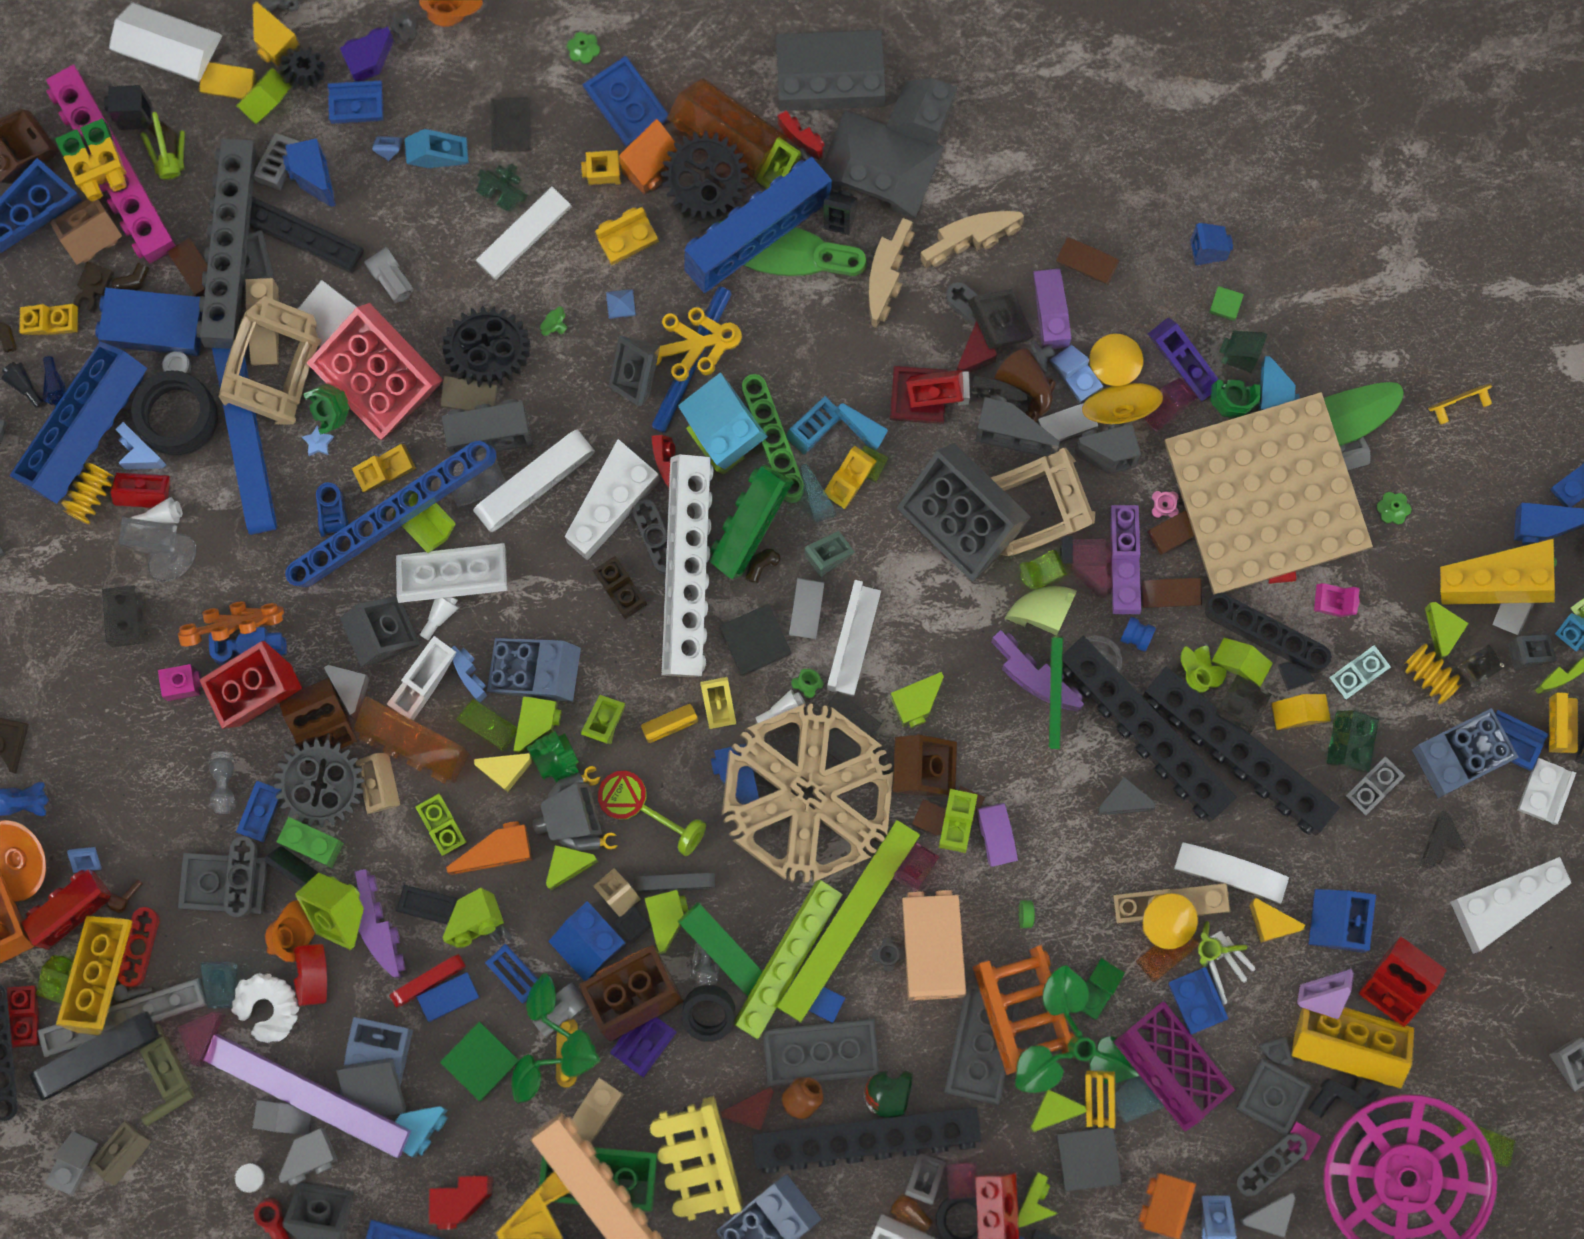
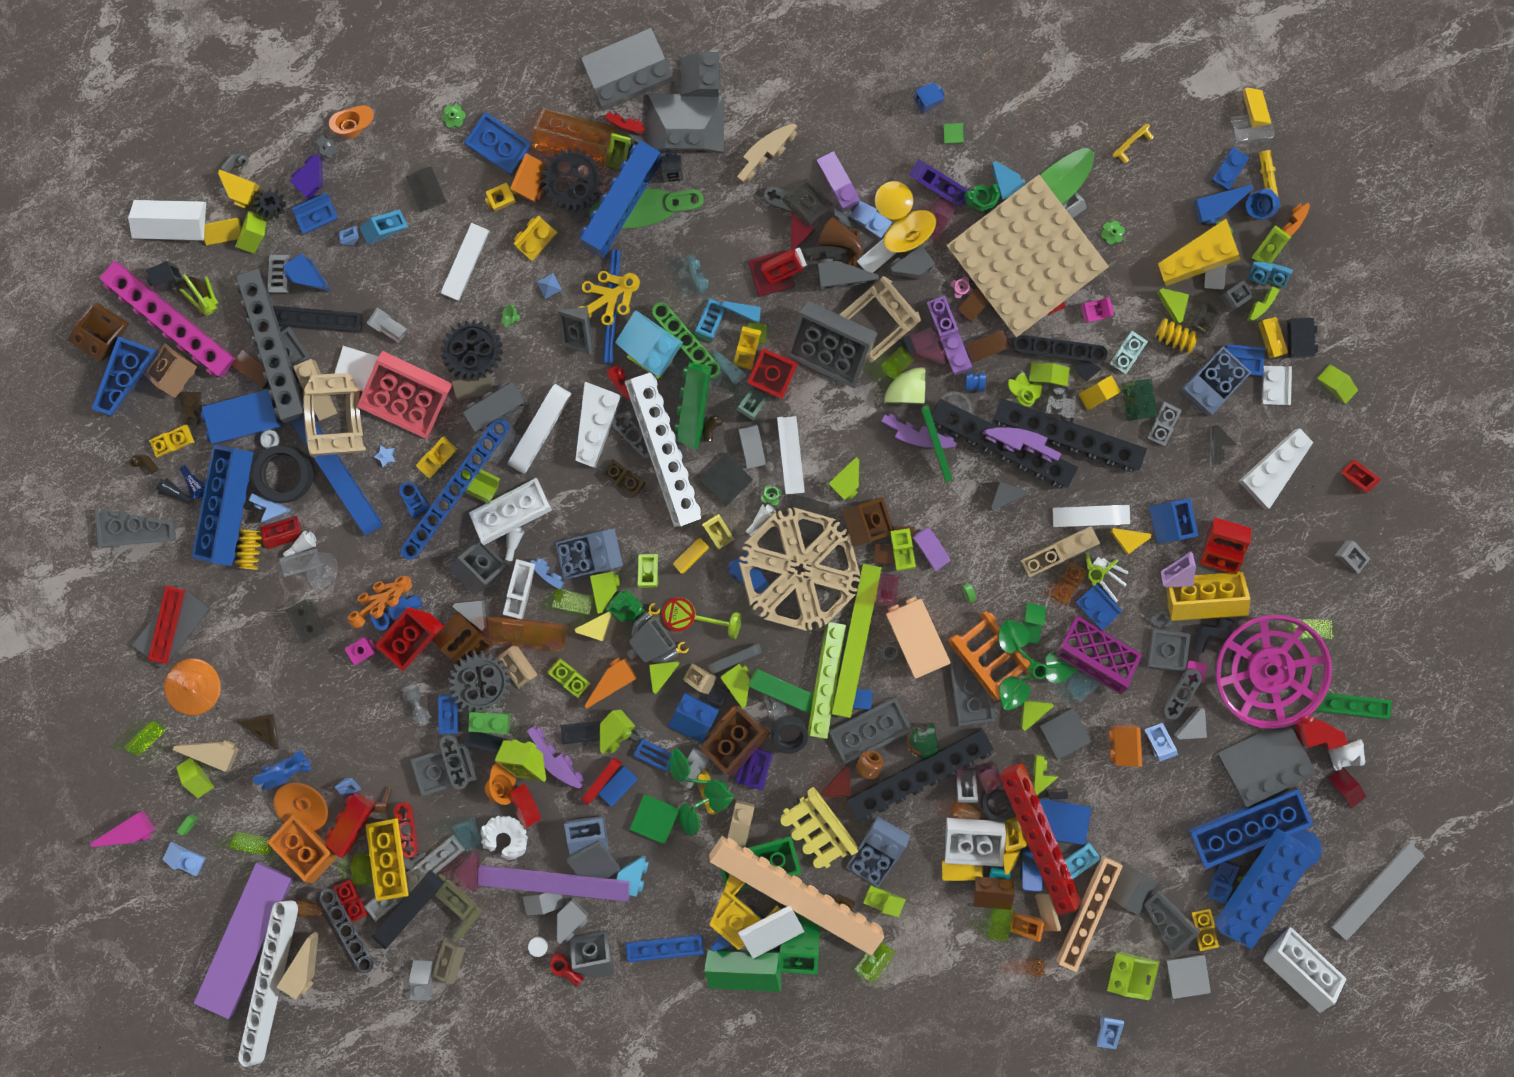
camera: 25 degrees left, 10 degrees up
yellow hips [55,118,127,202] -> none
dark brown arm [112,263,150,291] -> none
green hair [303,383,350,435] -> none
red piece [429,1176,493,1229] -> none
clear green hips [476,164,528,212] -> none
tan slope [869,218,915,328] -> none
reddish brown slope [1056,237,1119,285] -> none
yellow tile [1085,1071,1116,1128] -> none
yellow dish [1143,893,1198,949] -> none
clear green slope [1219,331,1268,373] -> none
none -> clear light blue slope [688,255,709,295]
none -> red brick [747,348,798,400]
none -> medium lavender slope [983,428,1061,462]

